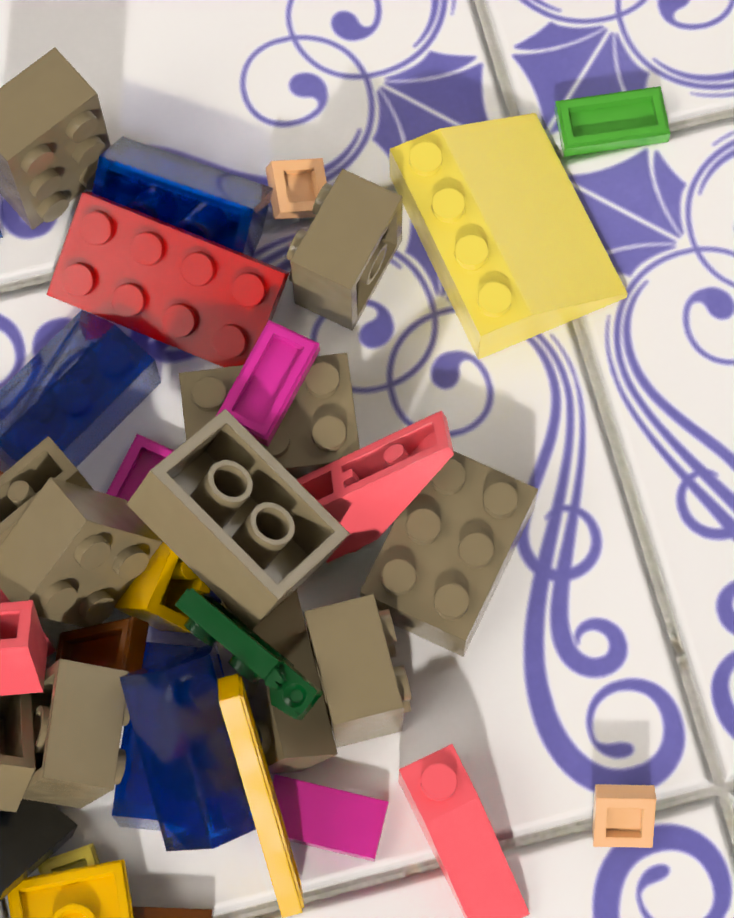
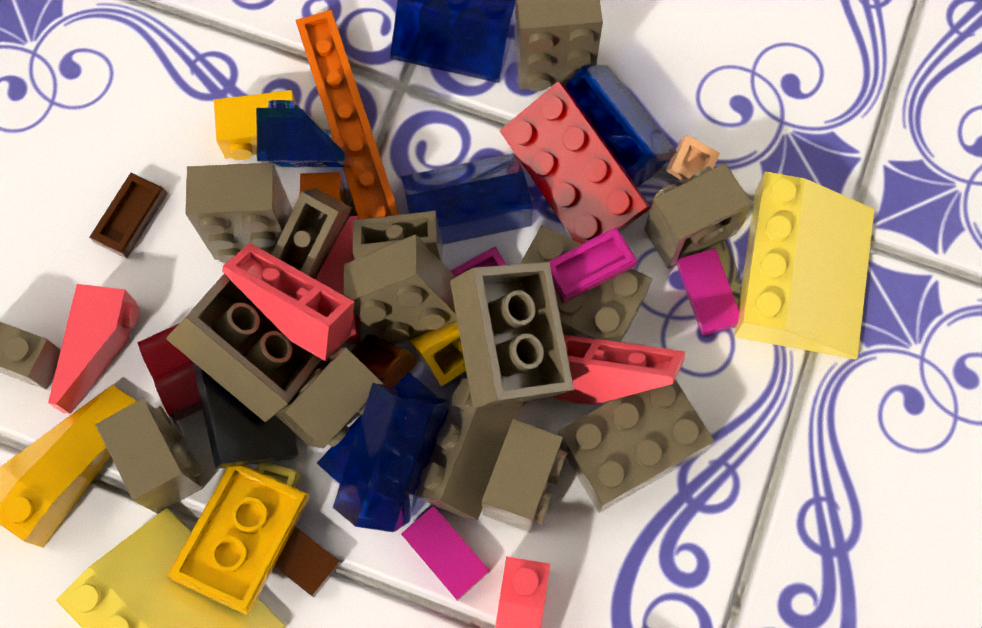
camera: 35 degrees right, 0 degrees up
dark green hinge [175,588,323,720] -> none
yellow tile [218,673,305,918] -> none
bright green tile [554,86,671,157] -> none
none -> dark pink tile [677,248,740,336]

